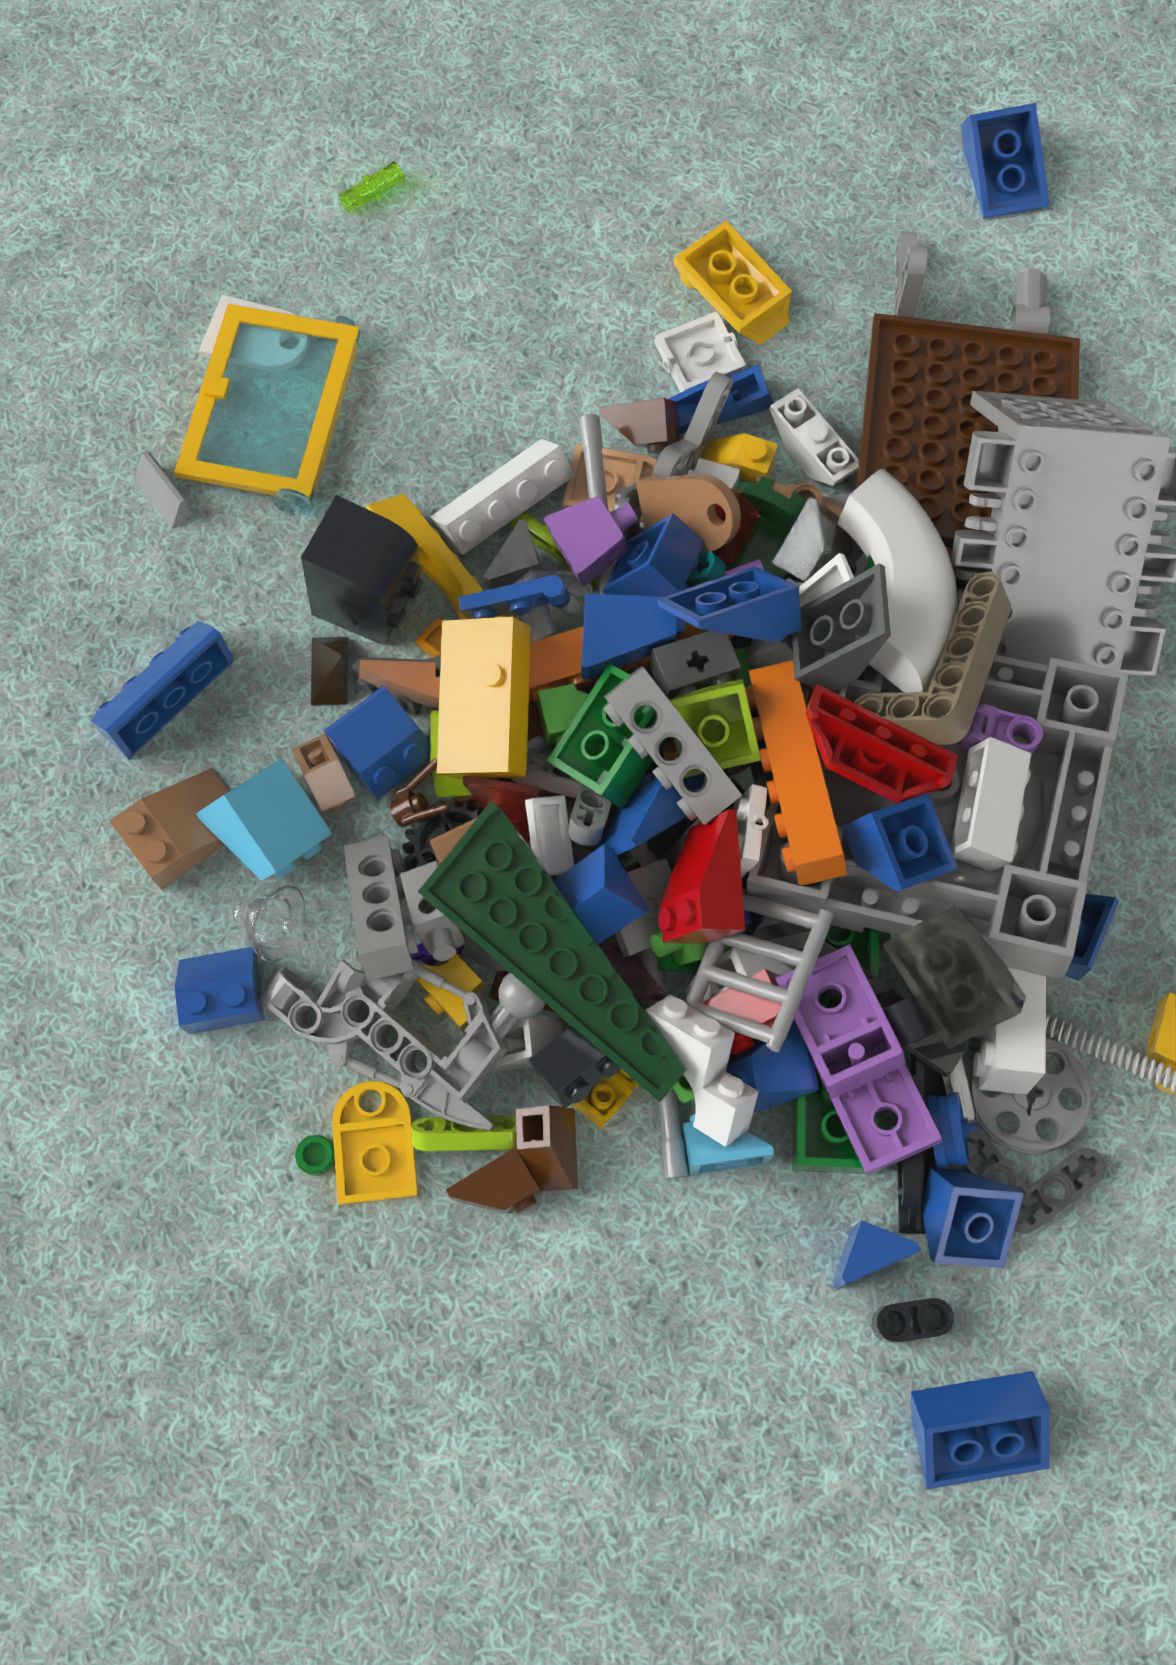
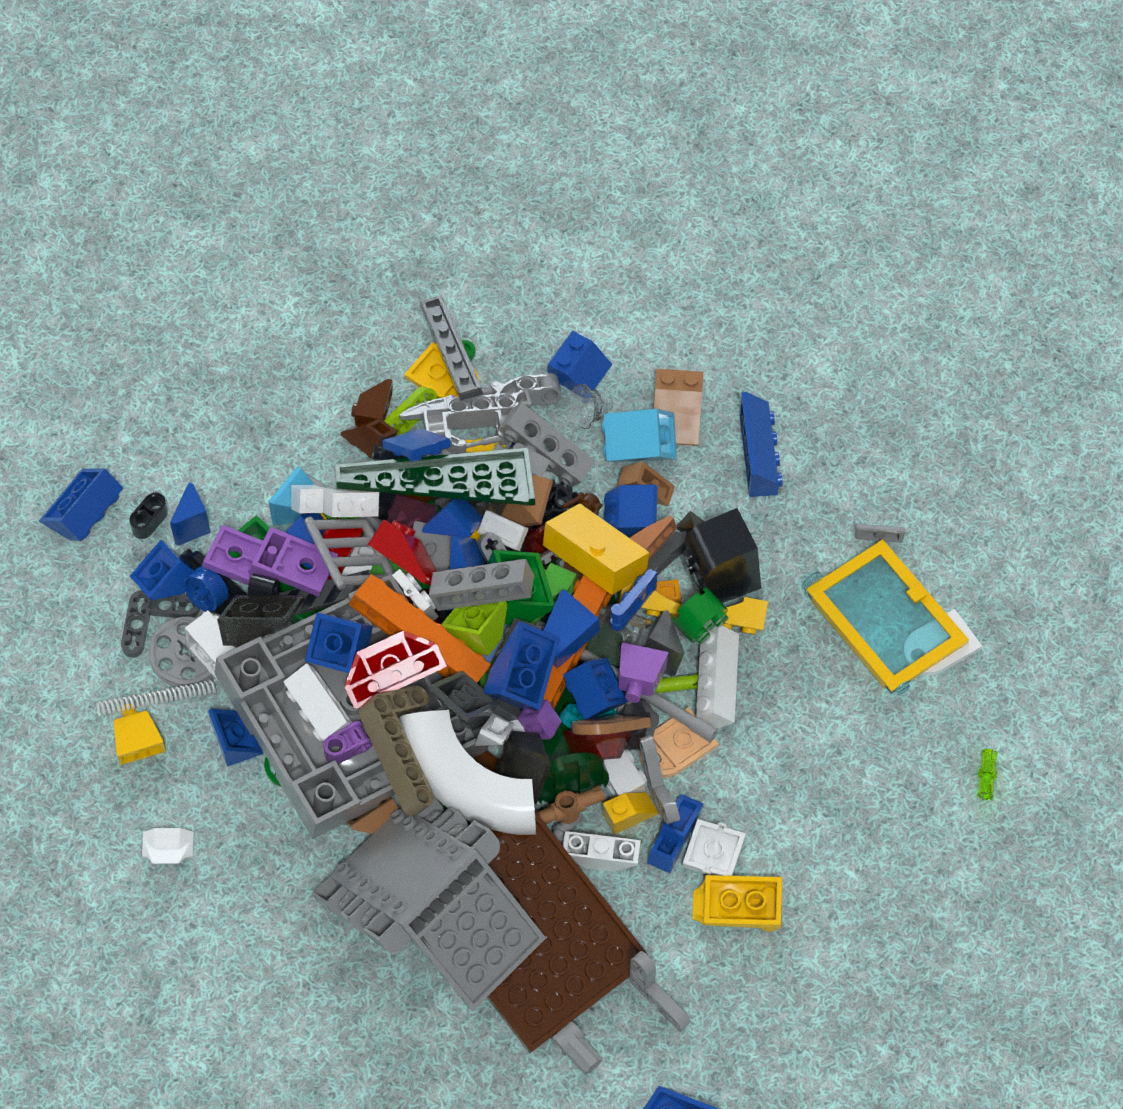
camera: 130 degrees right, 10 degrees down
slope [599,398,680,453] -> none
none -> blue tile [383,429,451,461]
none -> tile [419,295,483,401]
none -> green brick [671,587,729,644]

